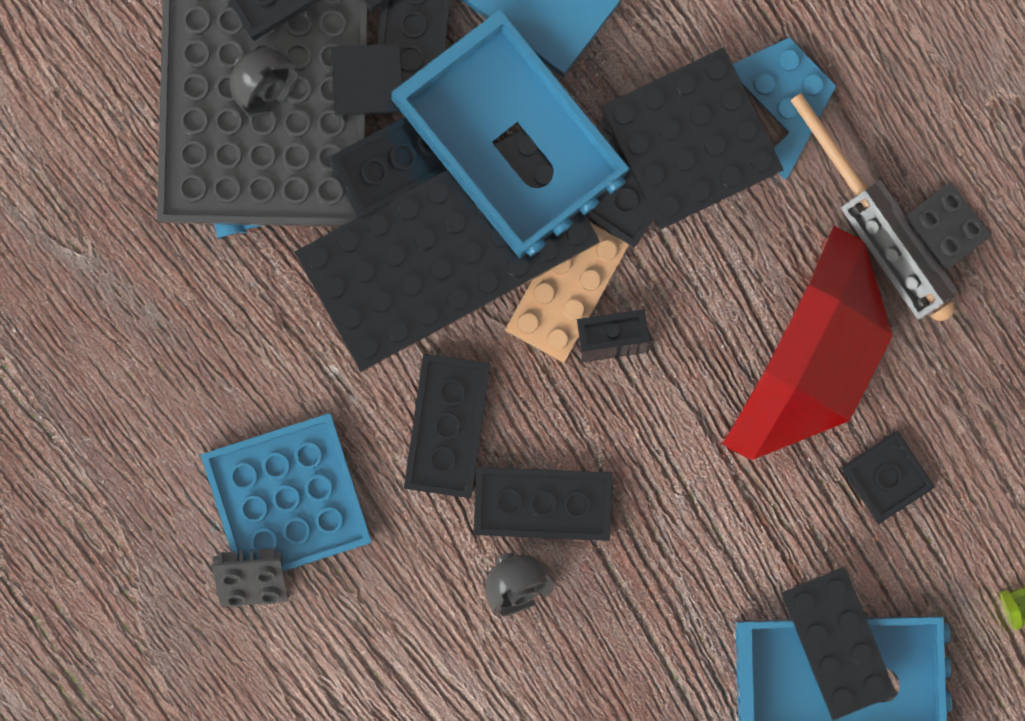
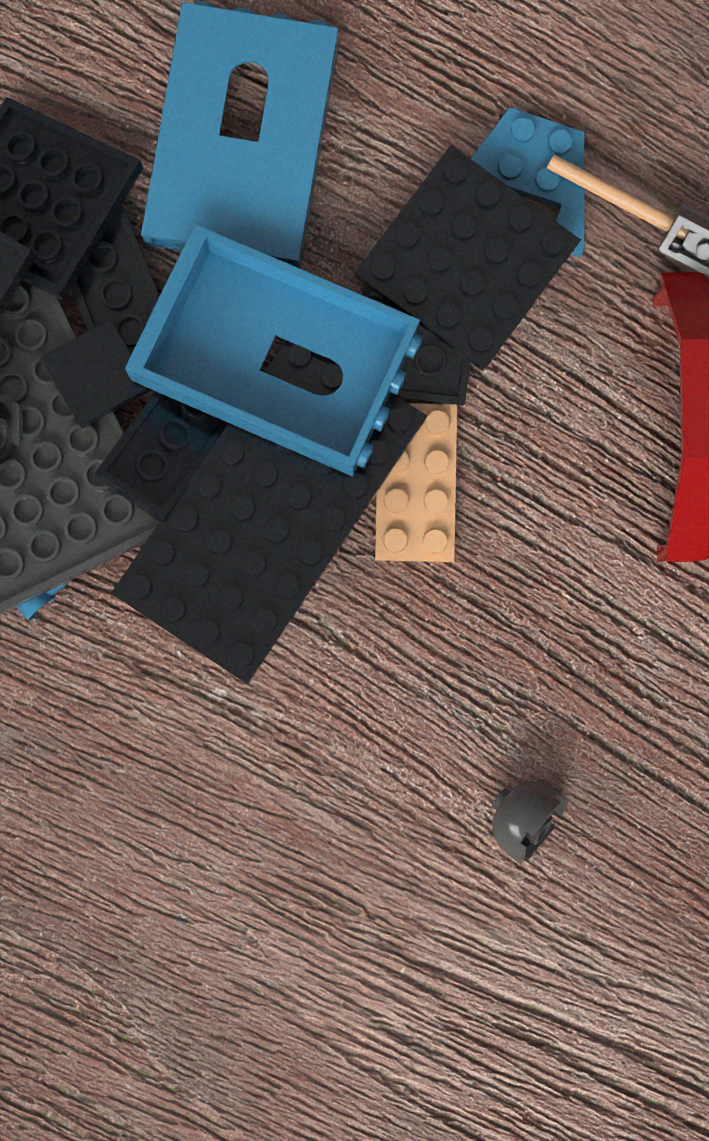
camera: 20 degrees left, 0 degrees up
dark azure piece [201,413,372,571] -> none
dark grey hinge [211,547,288,607] -> none
black plate [404,354,490,498] -> none
black plate [473,467,613,541] -> none
black panel [577,309,650,362] -> none

